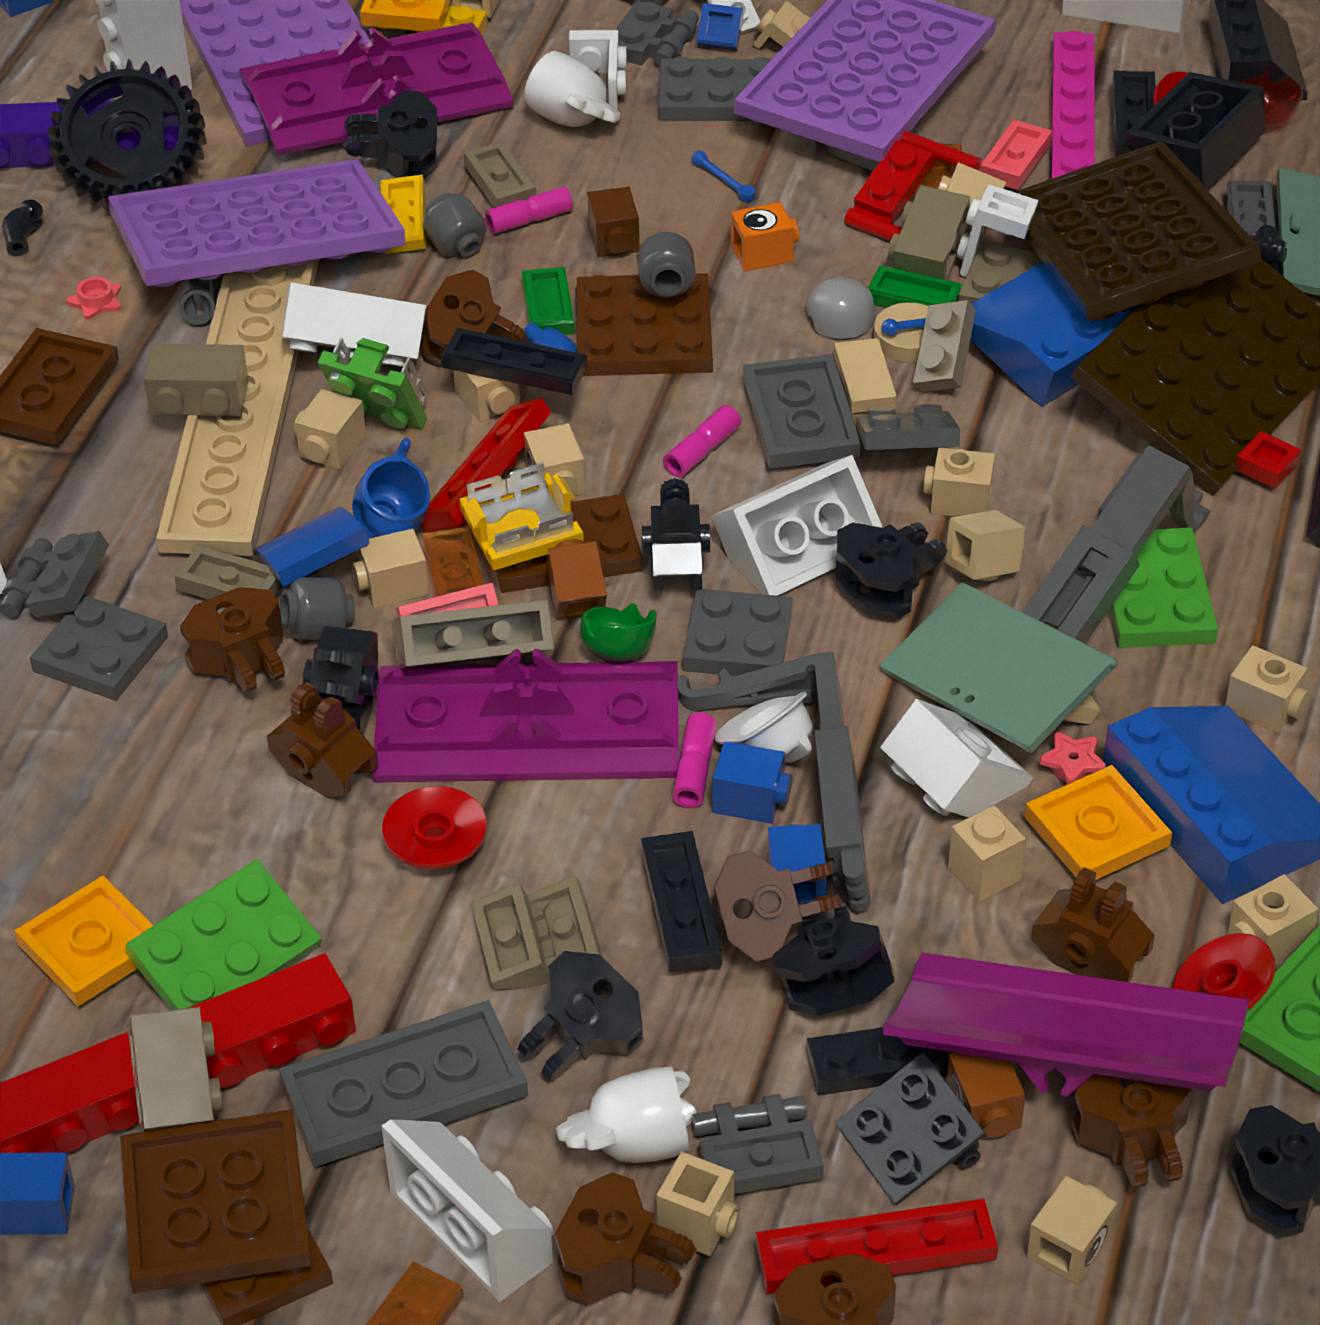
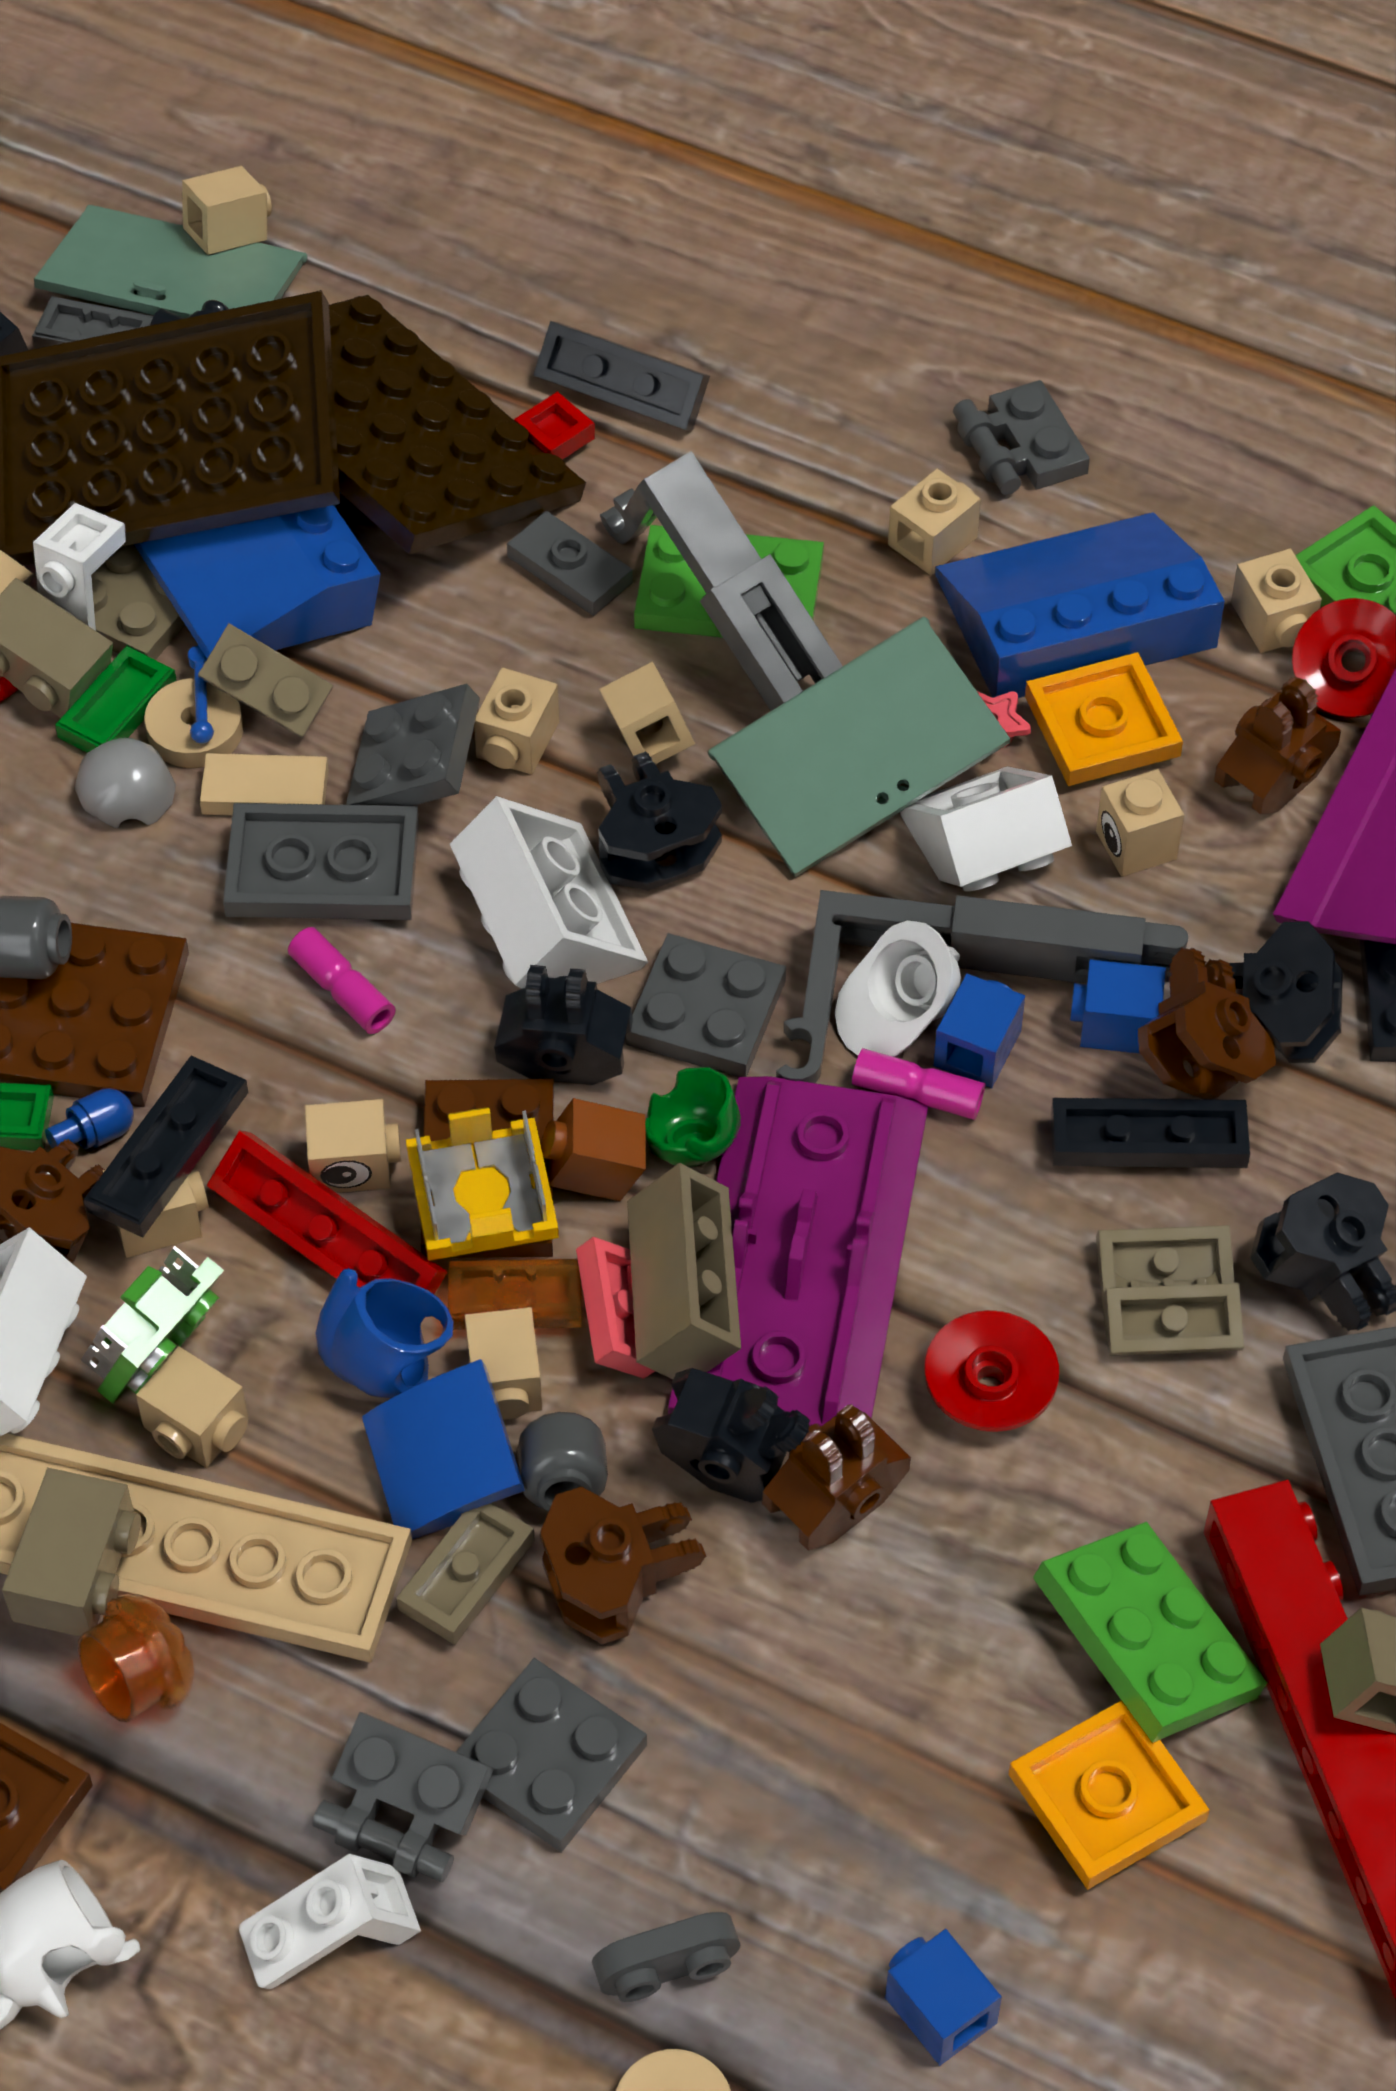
camera: 80 degrees left, 10 degrees up
none -> clear orange piece [78,1594,194,1723]

